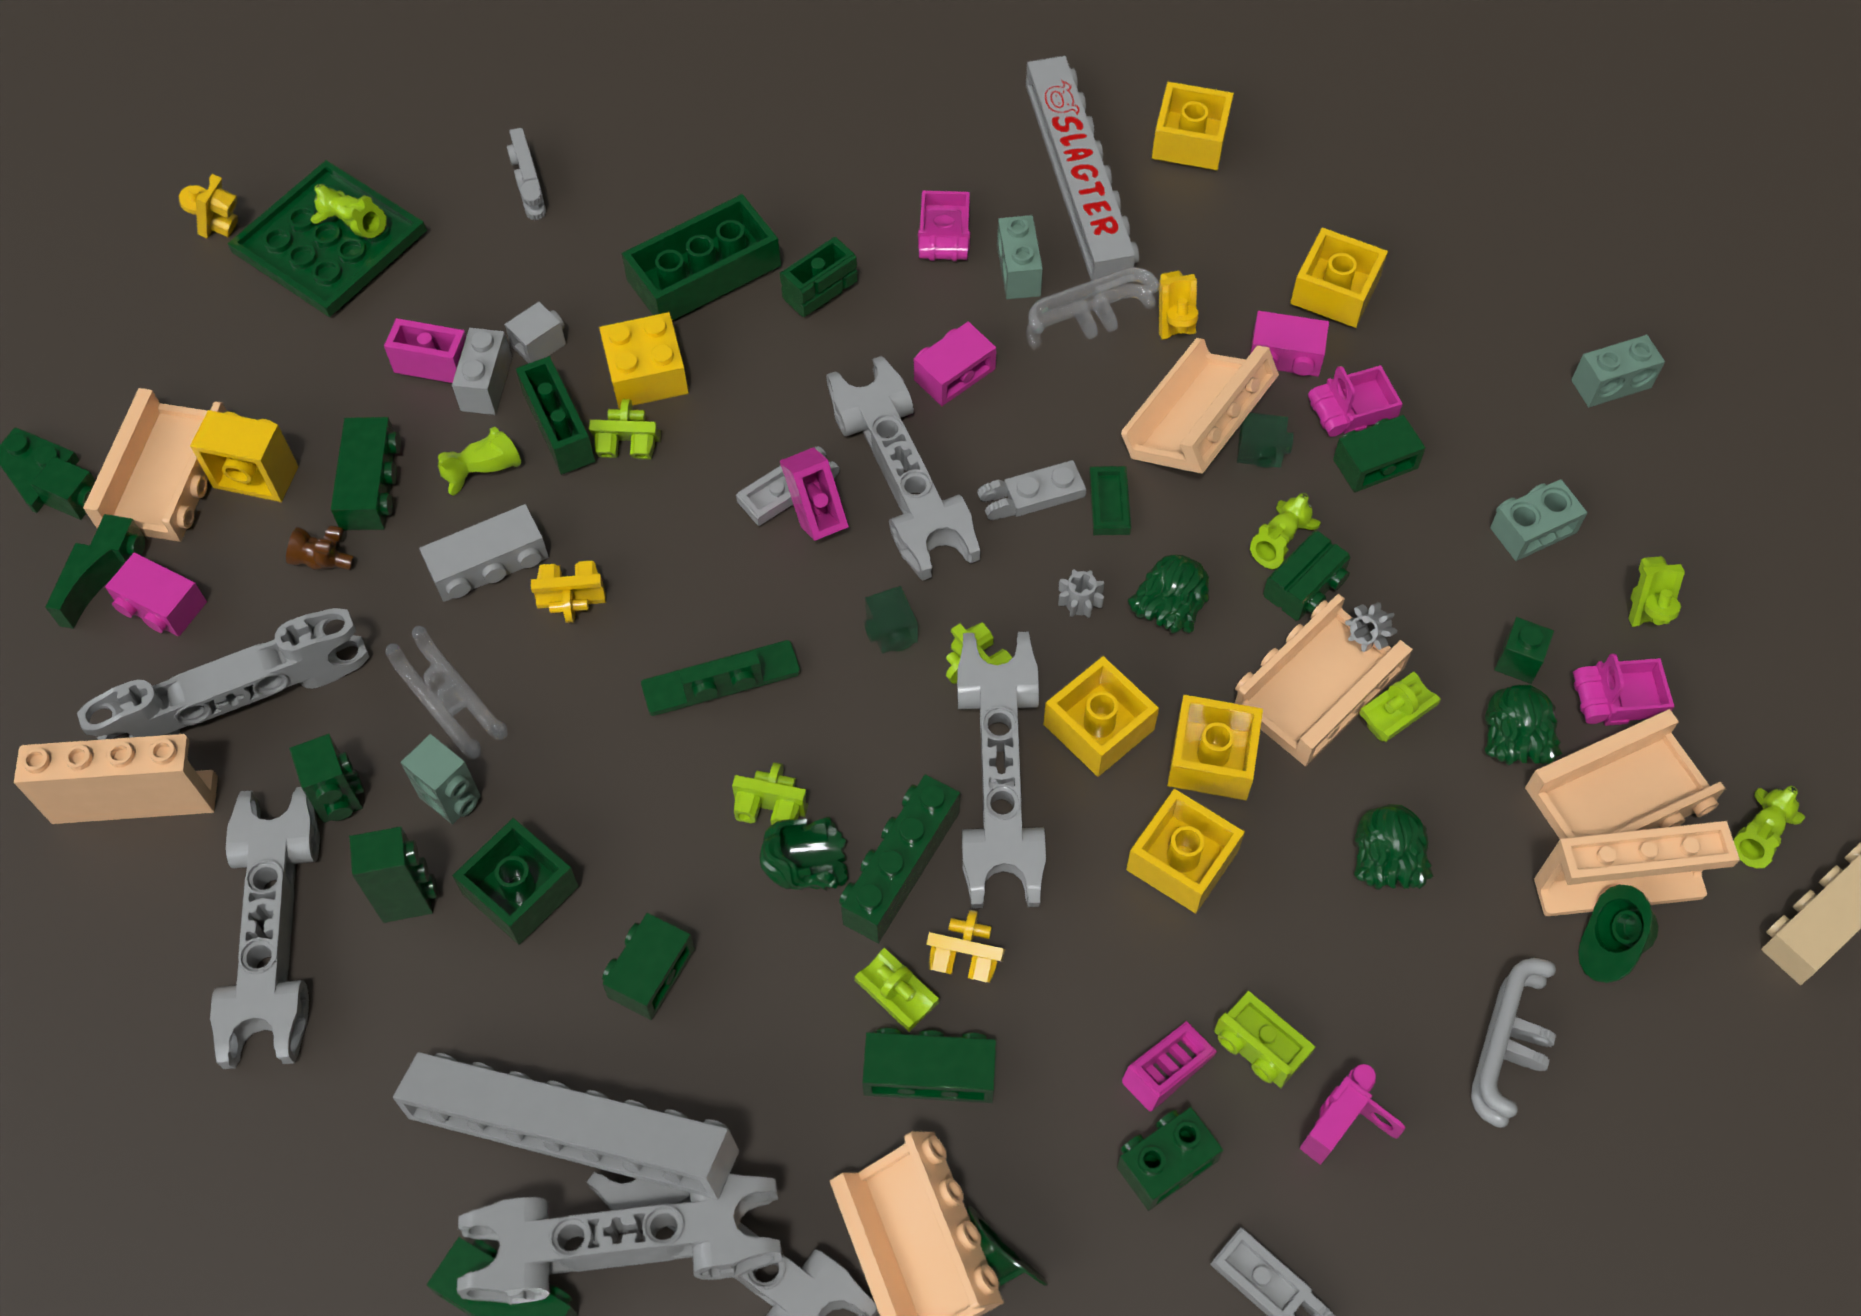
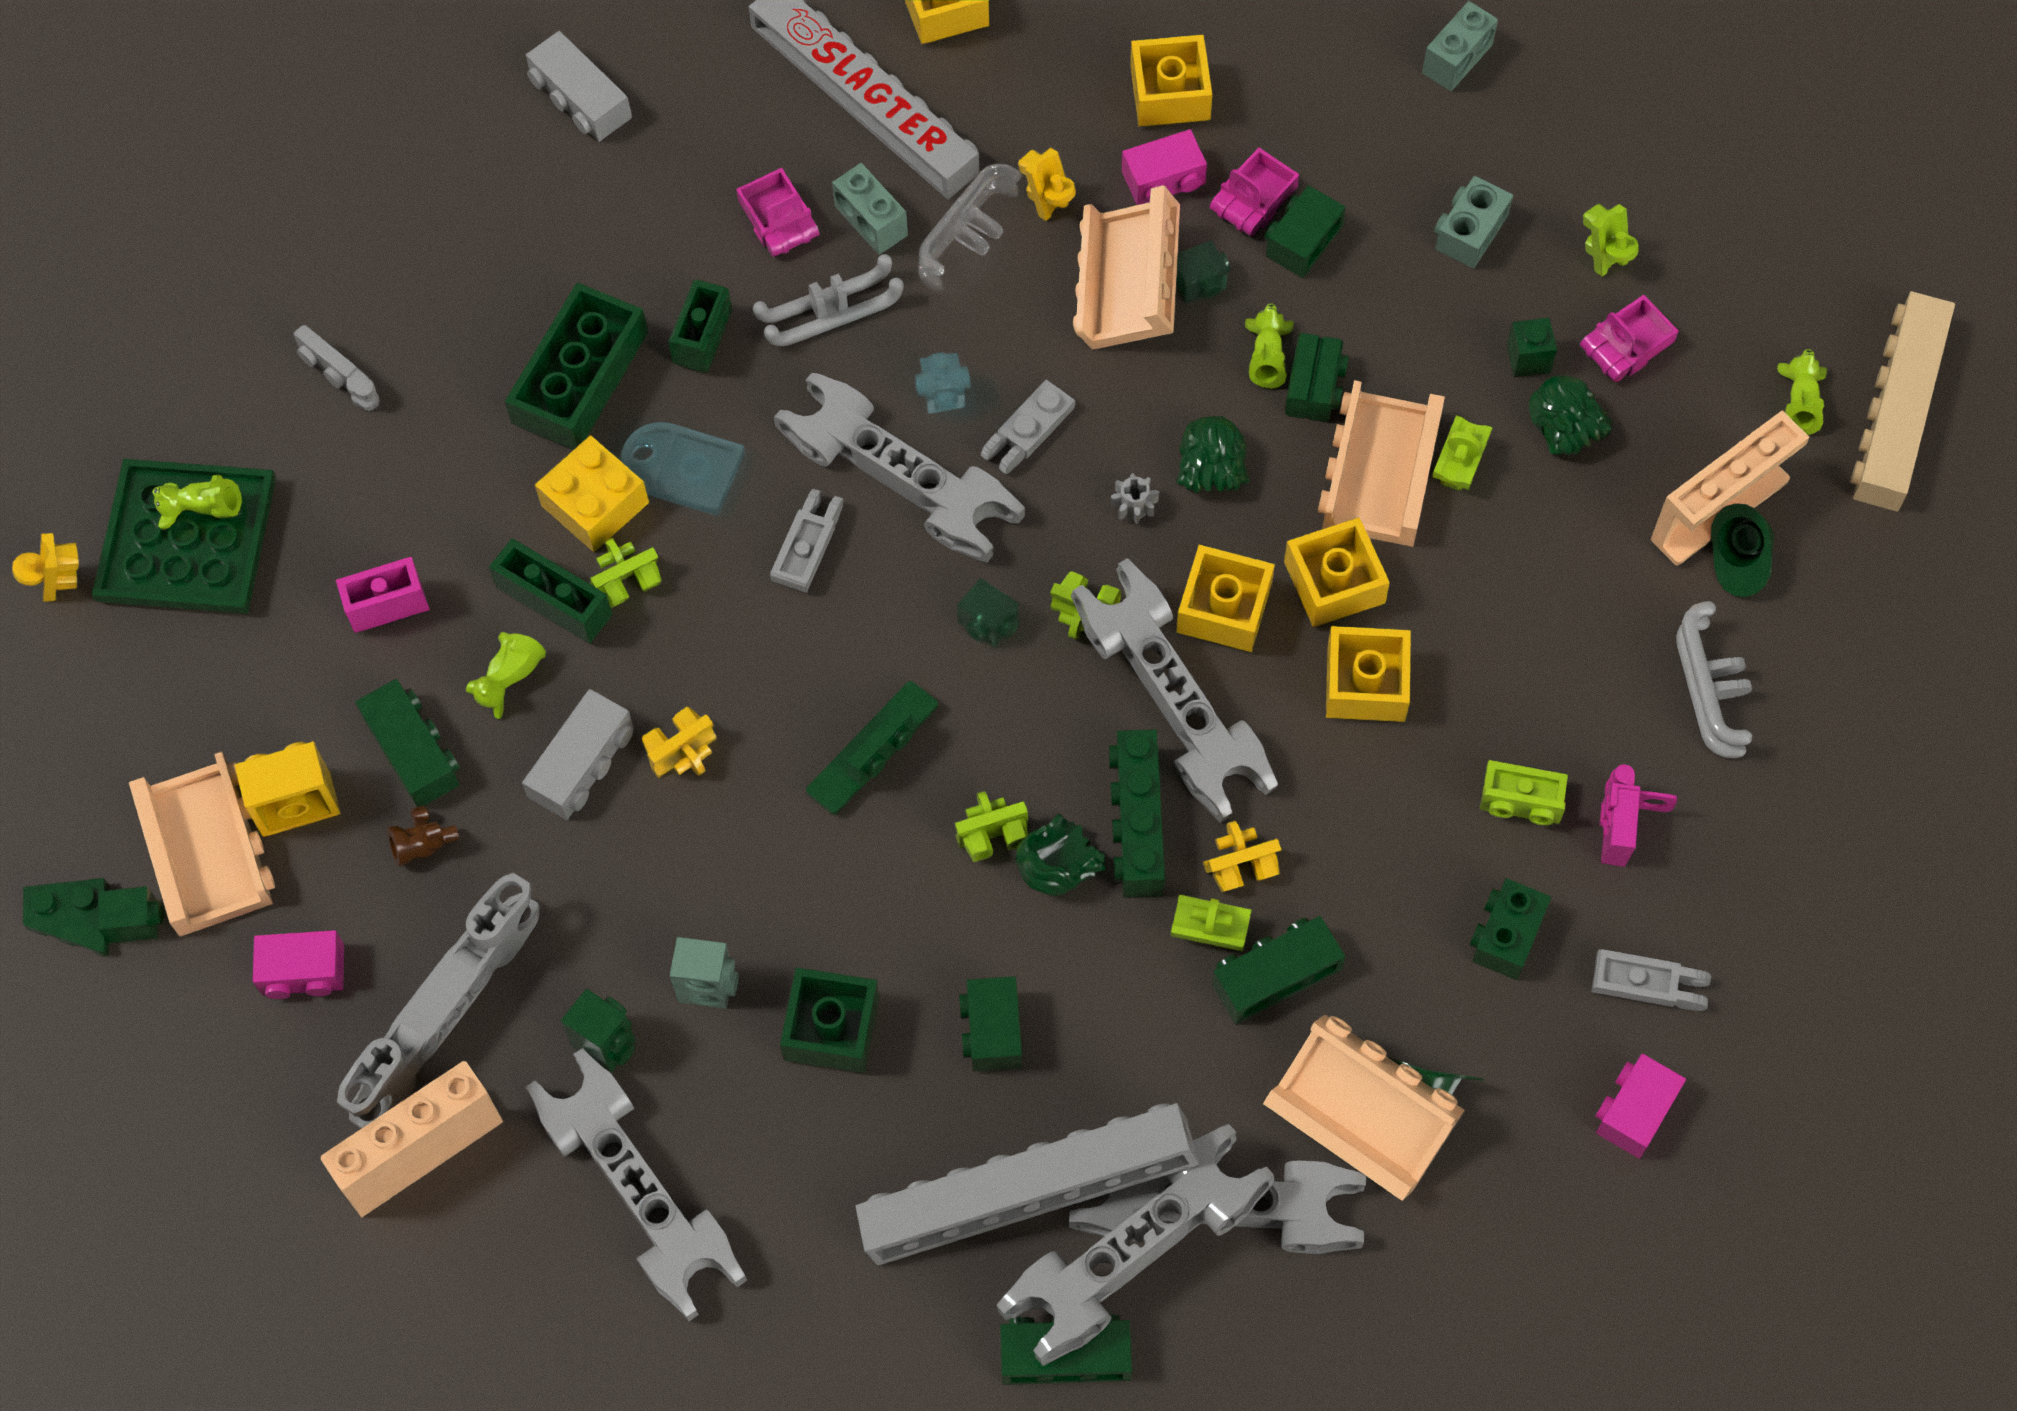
camera: 30 degrees left, 5 degrees up
dark green slope [45,514,146,629] -> none
dark green brick [349,826,438,923] -> none
clear piece [385,626,508,759] -> none
light grey brick [452,328,512,415] -> none
light grey brick [505,302,566,363] -> none
dark pink brick [780,447,849,541] -> none
dark pink brick [914,321,996,406] -> none
dark green tile [1089,466,1131,535] -> none
dark pink slope [1122,1021,1217,1111] -> none
light grey gear [1345,602,1398,652] -> none
dark green hair [1354,804,1434,890] -> none
light nougat panel [1525,709,1726,839] -> none
none -> light grey brick [526,31,632,142]
none -> clear light blue tile [621,422,745,516]
none -> light grey piece [753,254,904,346]
none -> clear light blue brick [914,352,971,414]

